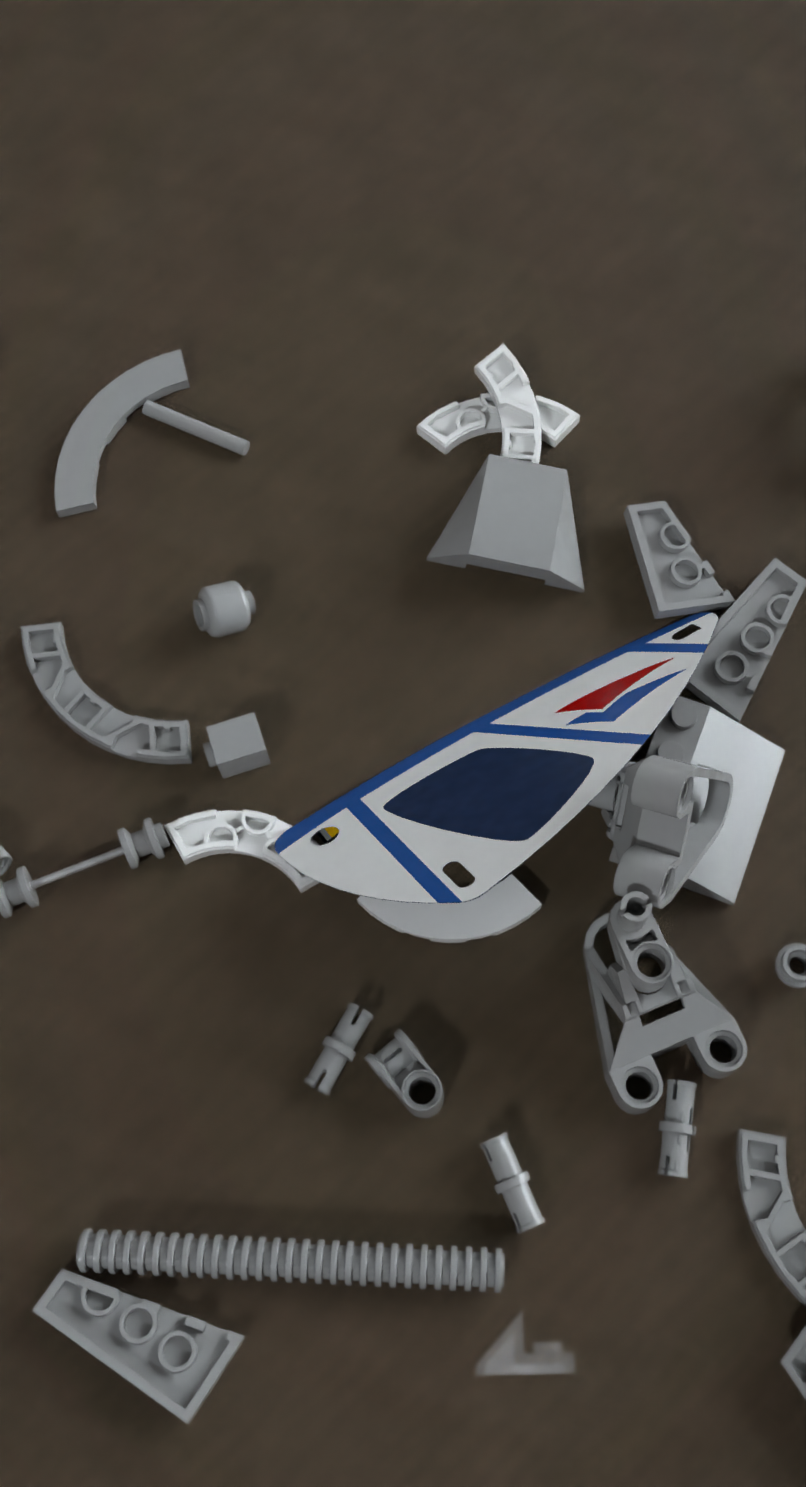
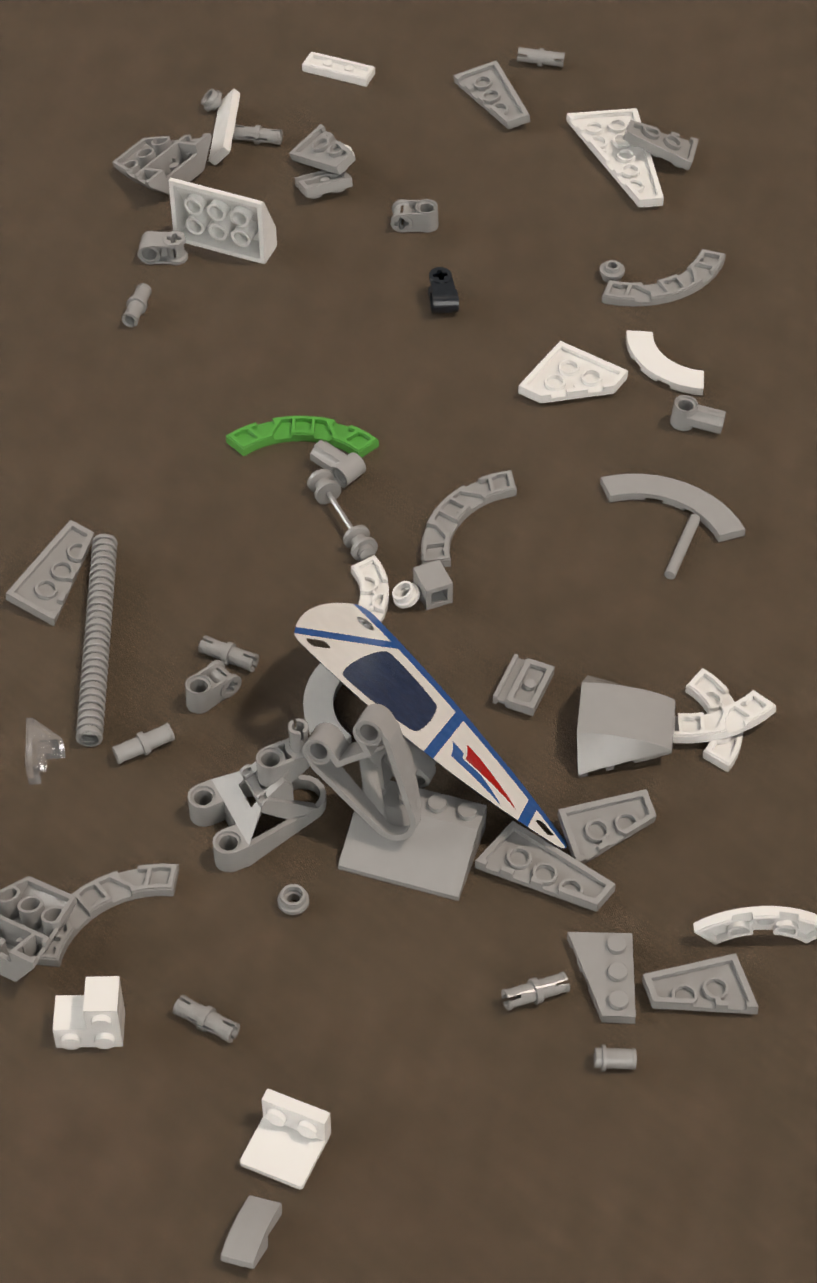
camera: 80 degrees right, 20 degrees down
light grey head [193,581,256,638] -> none
light grey pin [657,1079,697,1179] -> none
none -> white plate [392,581,421,609]
none -> light grey plate [493,654,555,716]

